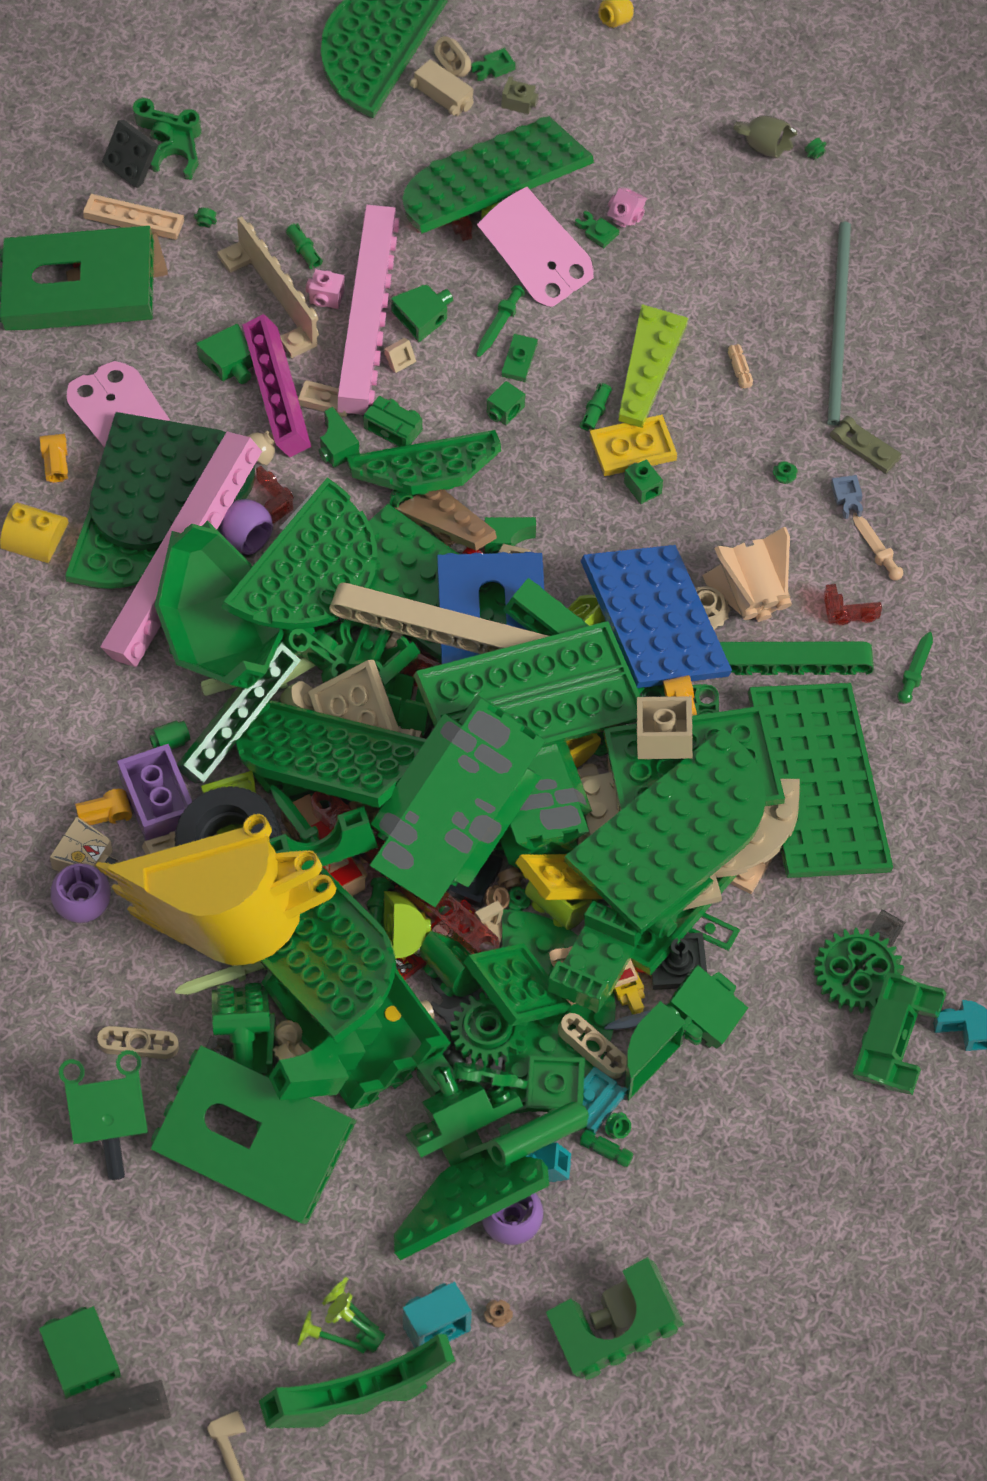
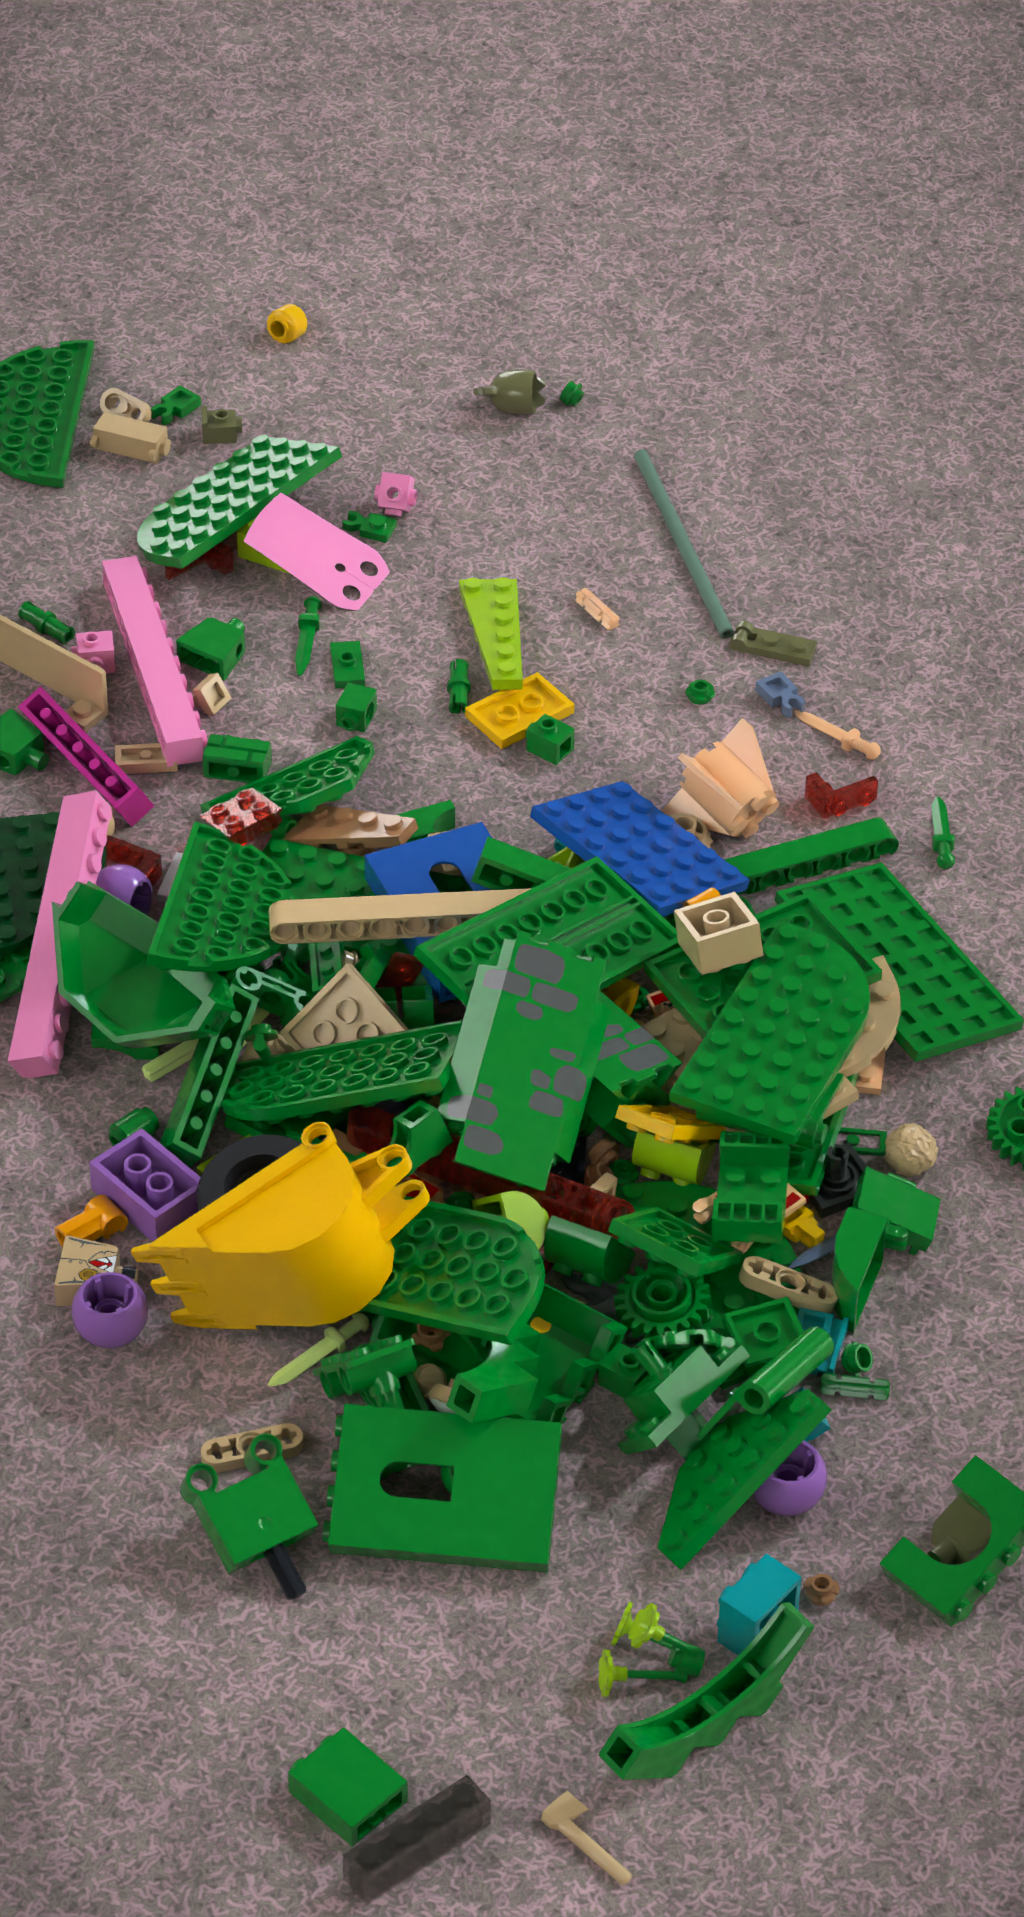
camera: 20 degrees left, 15 degrees down
green arch [319,407,360,468] -> none
none -> clear red hinge [200,788,282,846]
none -> green plate [245,1024,278,1059]
none -> tan piece [884,1122,938,1177]

